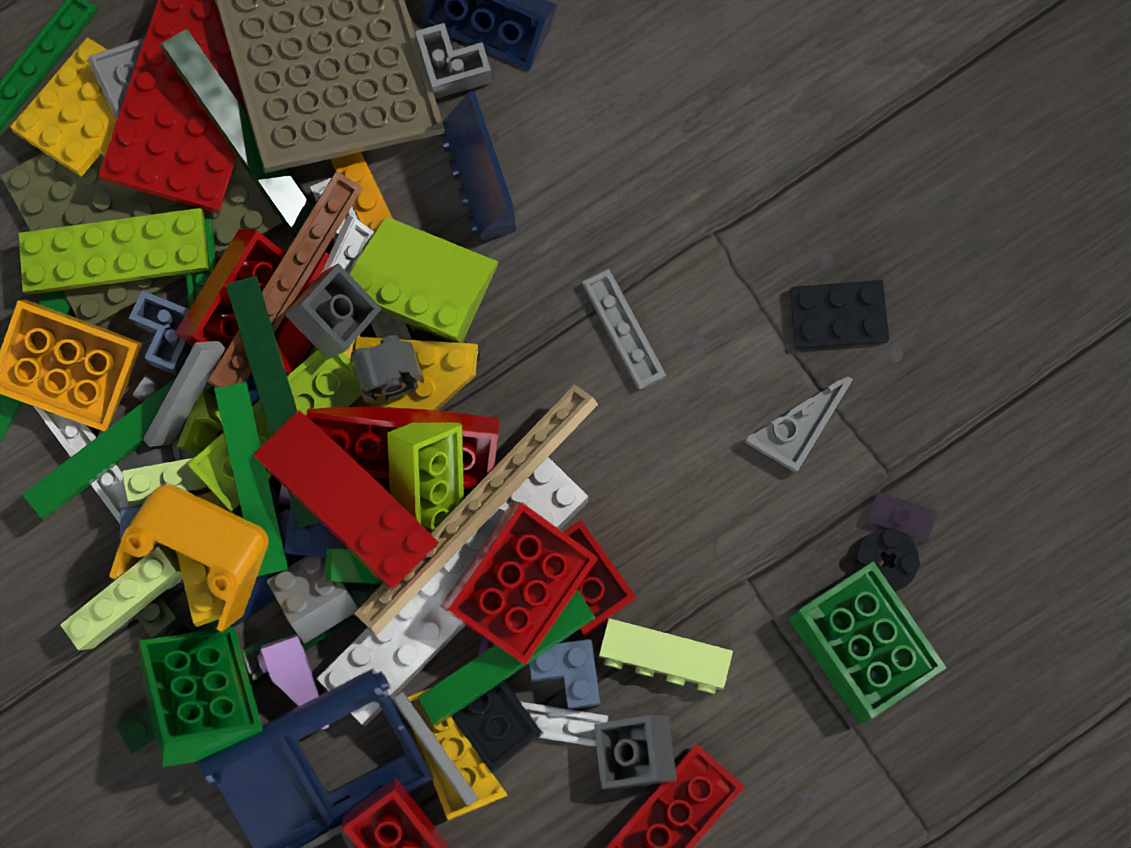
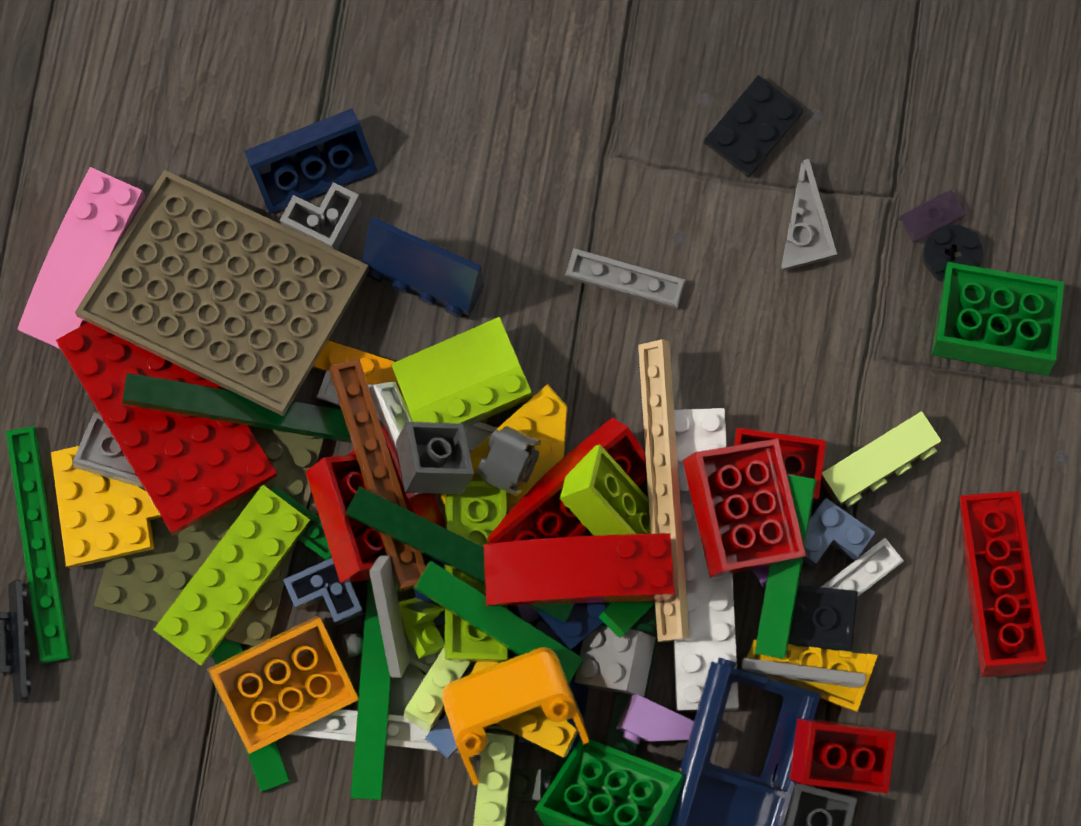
camera: 45 degrees left, 0 degrees up
dark grey brick [594,715,677,789] -> none

